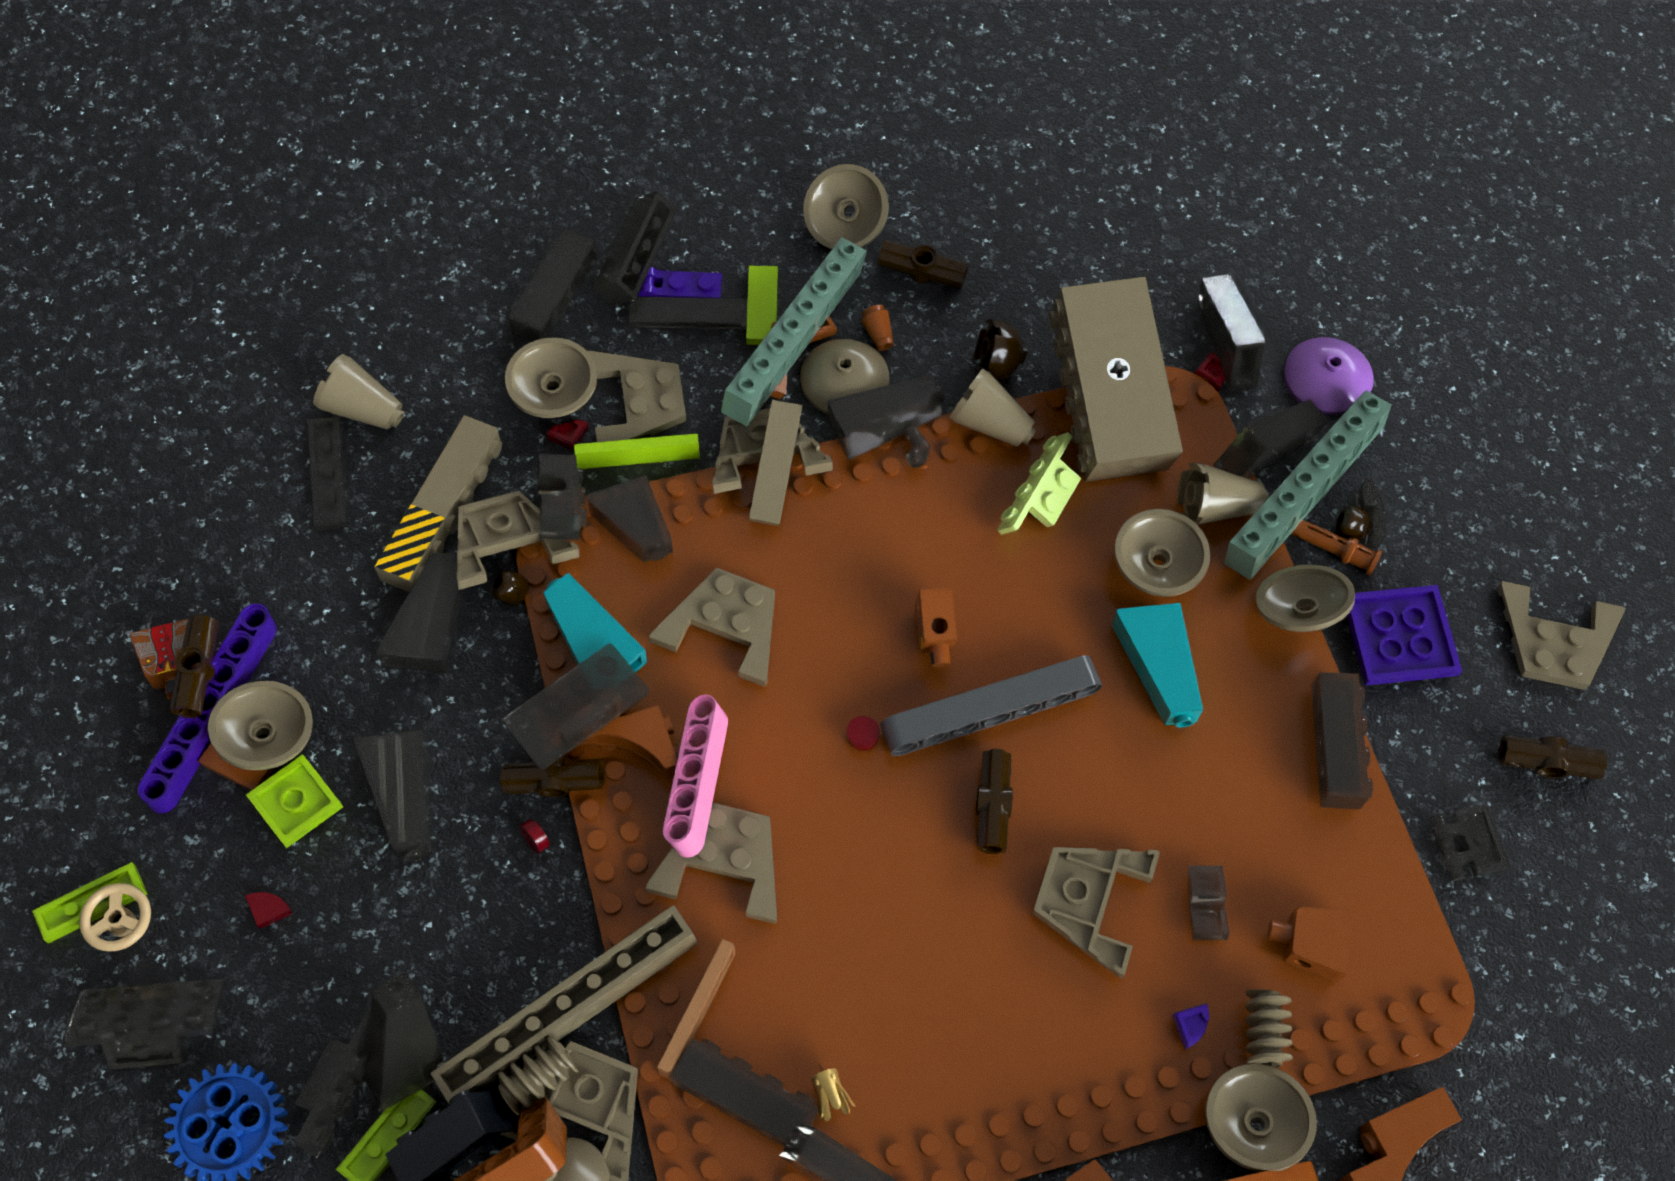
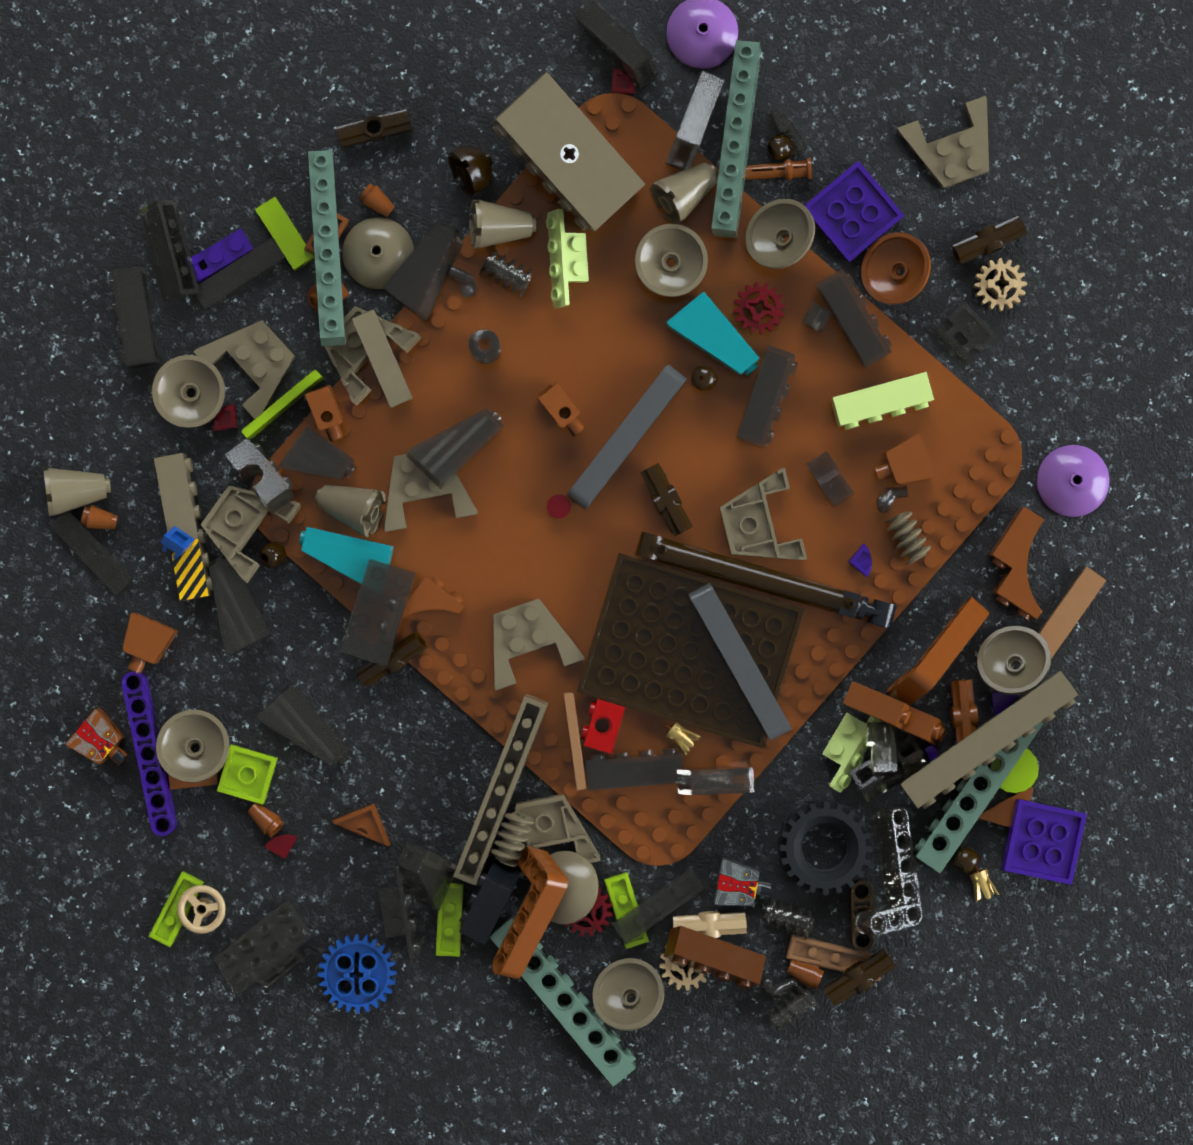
camera: 30 degrees left, 25 degrees up
dark brown piece [169,615,219,718] -> none
dark red tile [519,819,549,854] -> none
bright pink beam [663,694,728,858] -> none
dark tan dish [803,164,889,249] -> none
dark tan dish [1205,1064,1317,1172] -> none
none -> dark orange cone [81,505,118,530]
none -> dark orange torso [123,613,178,673]
none -> blue tile [160,526,195,559]
none -> dark orange cone [248,803,284,837]
none -> dark orange torso [305,384,344,442]
none -> dark tan cone [315,485,386,537]
none -> dark orange tile [332,803,391,846]
none -> clear smoke slope [406,408,504,490]
none -> clear smoke piece [469,329,501,364]
none -> clear smoke piece [479,250,532,298]
none -> dark brown plate [577,553,804,748]
none -> red brick [580,698,625,754]
none -> dark brown piece [635,532,897,629]
none -> dark grey beam [688,583,792,741]
none -> dark brown piece [691,366,718,391]
none -> dark red gear [733,282,785,335]
none -> clear smoke brick [736,345,798,448]
none -> clear smoke piece [802,302,832,333]
none -> yellowish green brick [830,372,934,430]
none -> dark orange dish [861,232,931,305]
none -> clear smoke arm [876,485,908,513]
none -> tan gear [973,258,1027,312]
none -> medium lavender dish [1037,445,1109,517]

